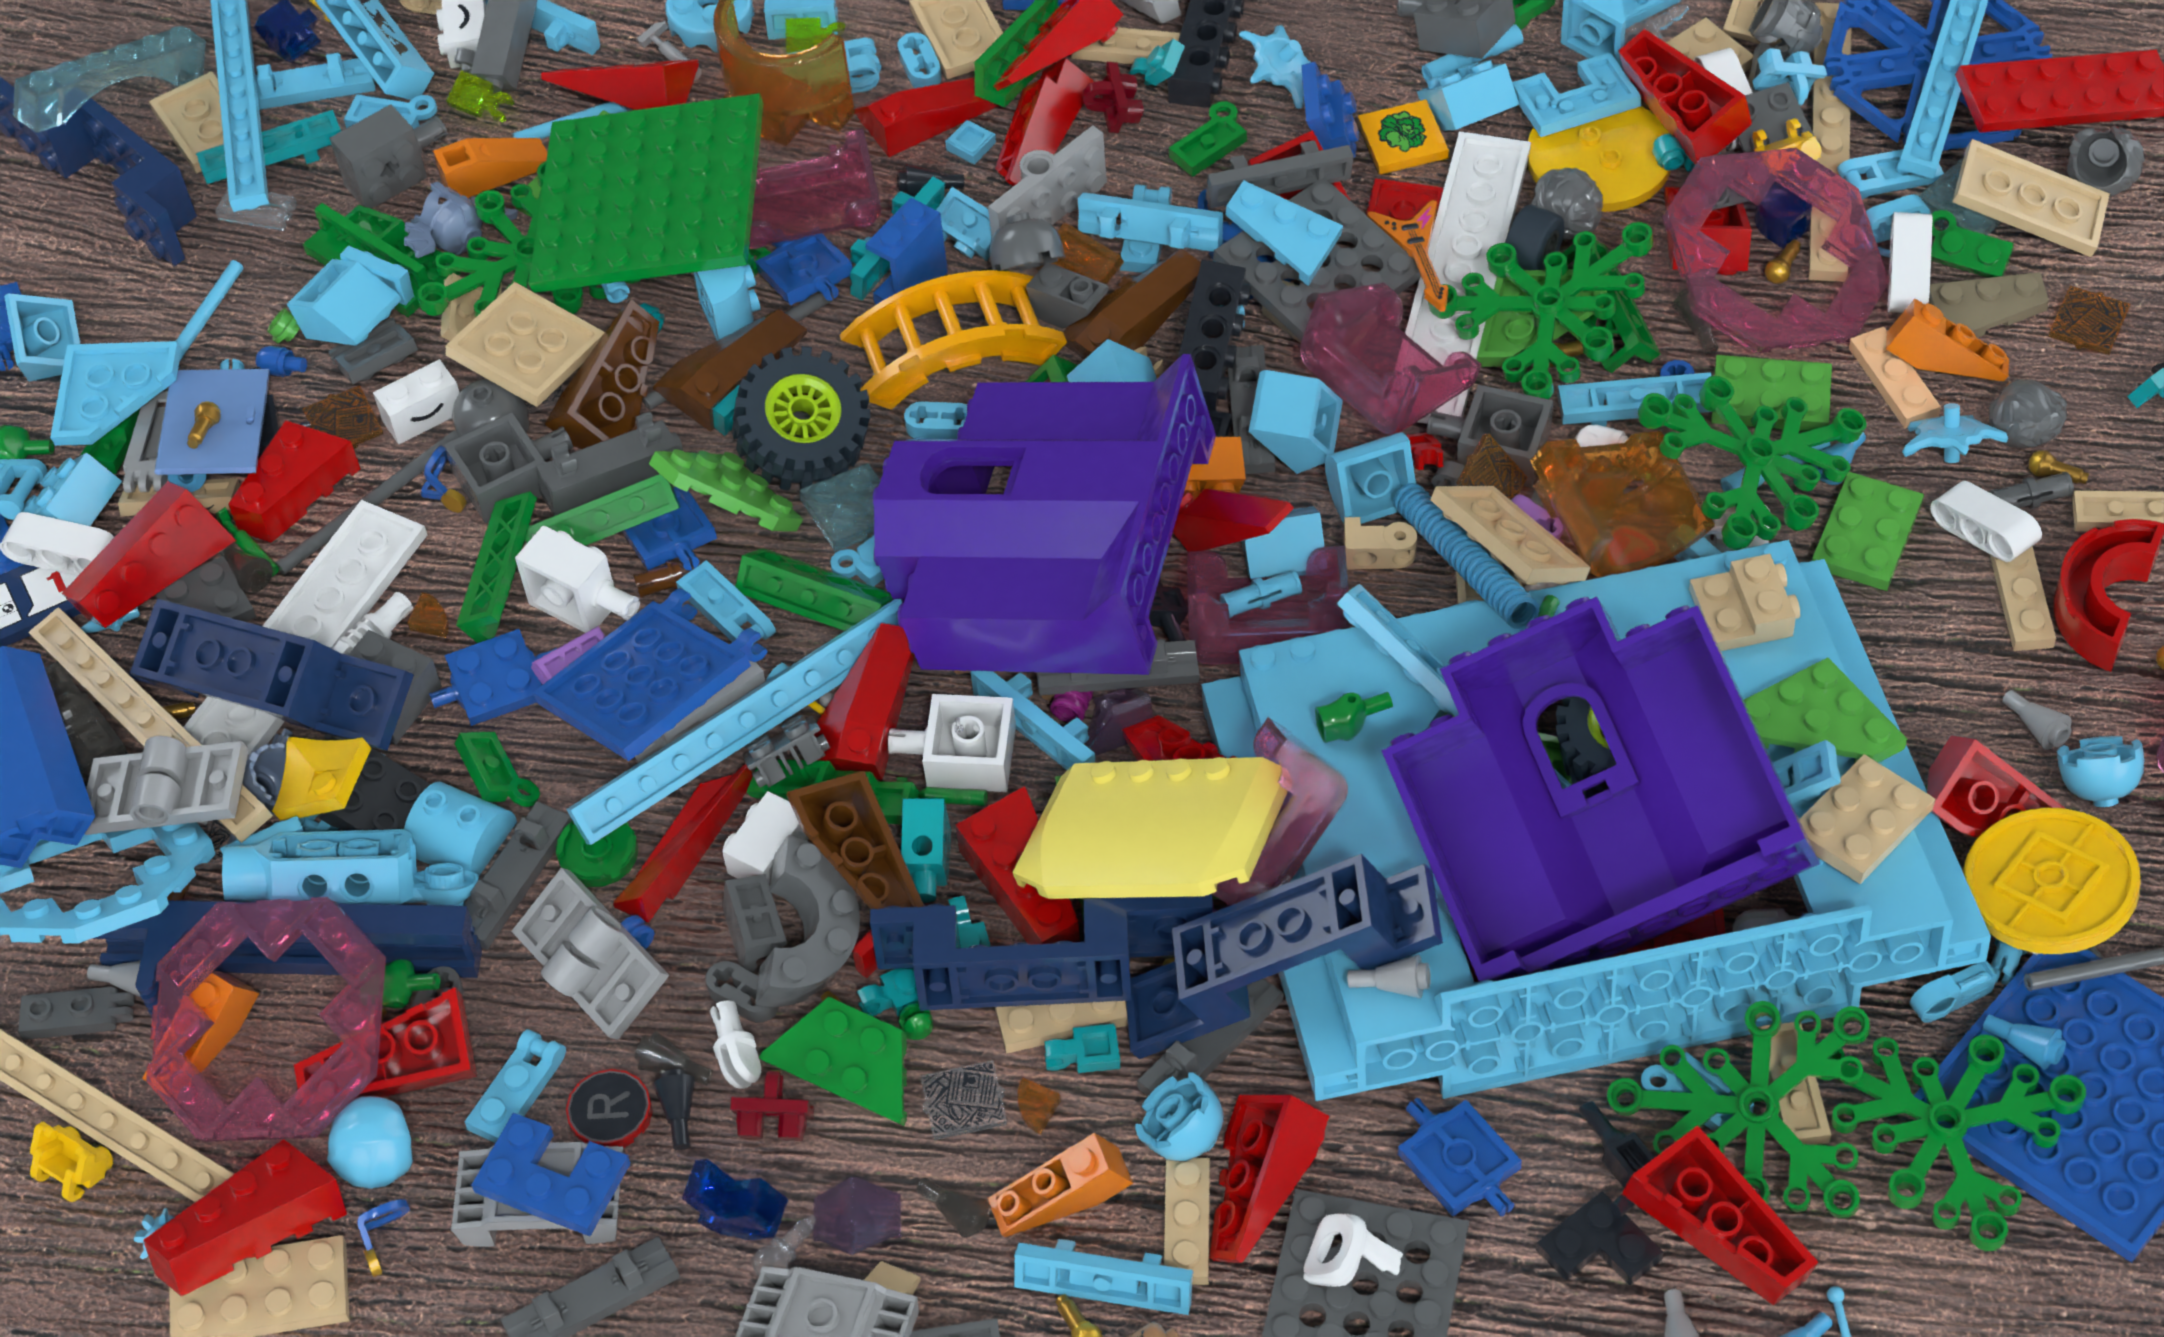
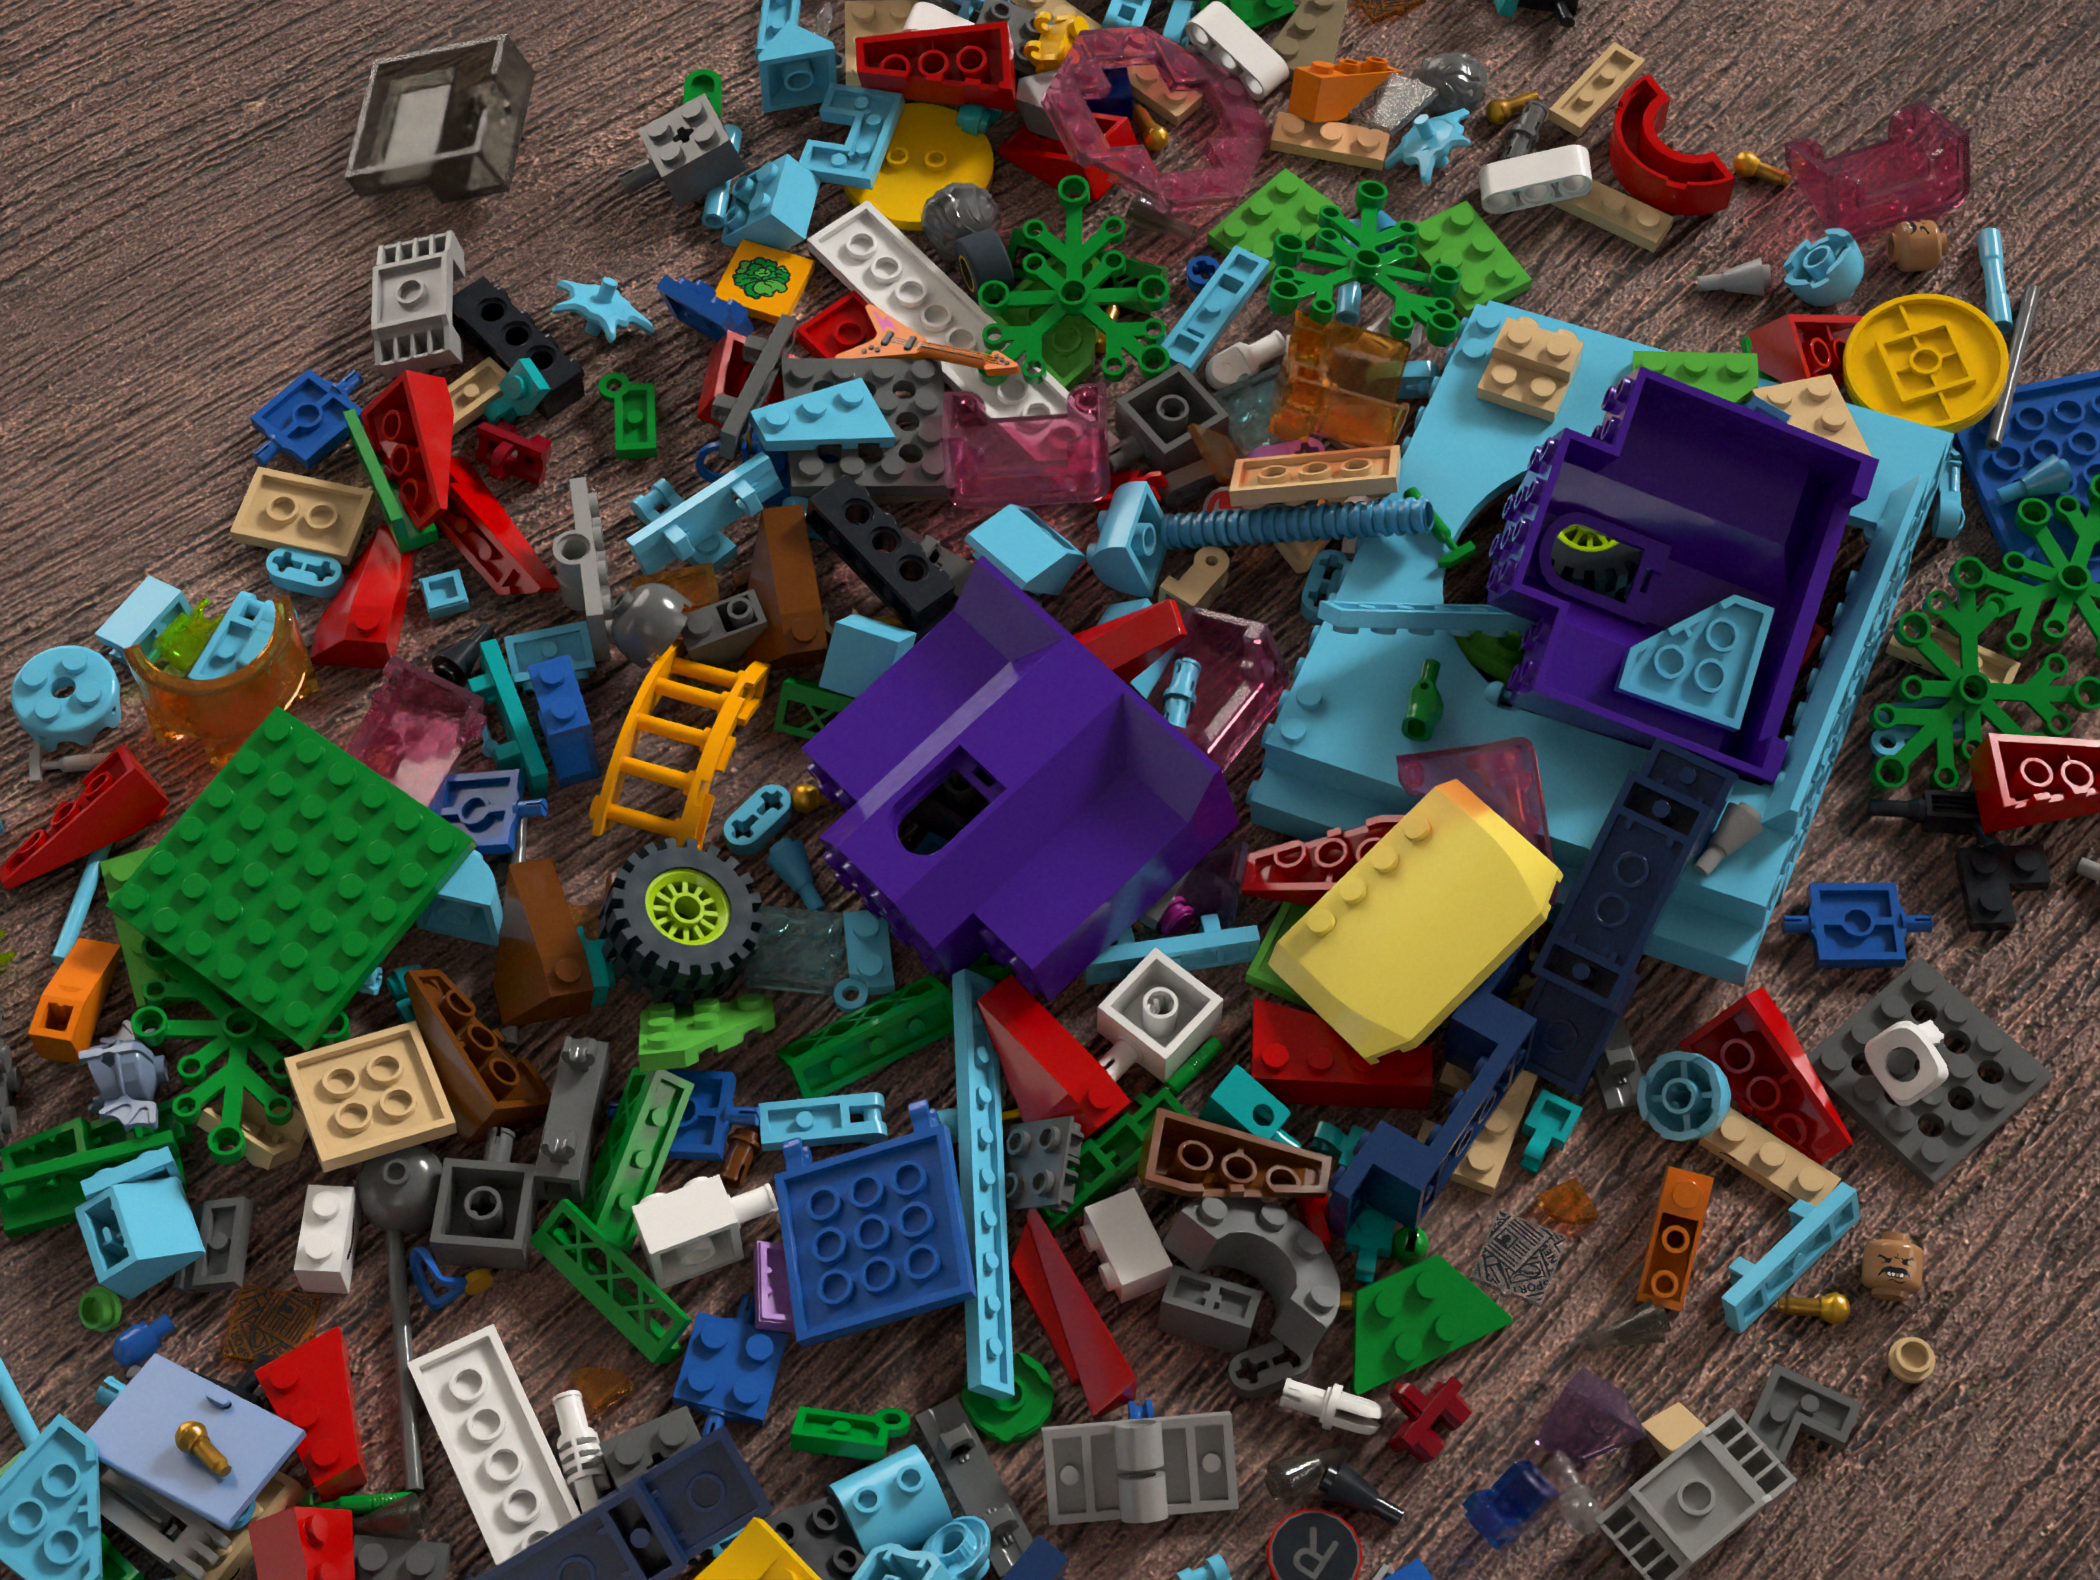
camera: 60 degrees left, 5 degrees up
none -> clear piece [1348,72,1439,136]
none -> medium azure plate [1613,594,1775,732]

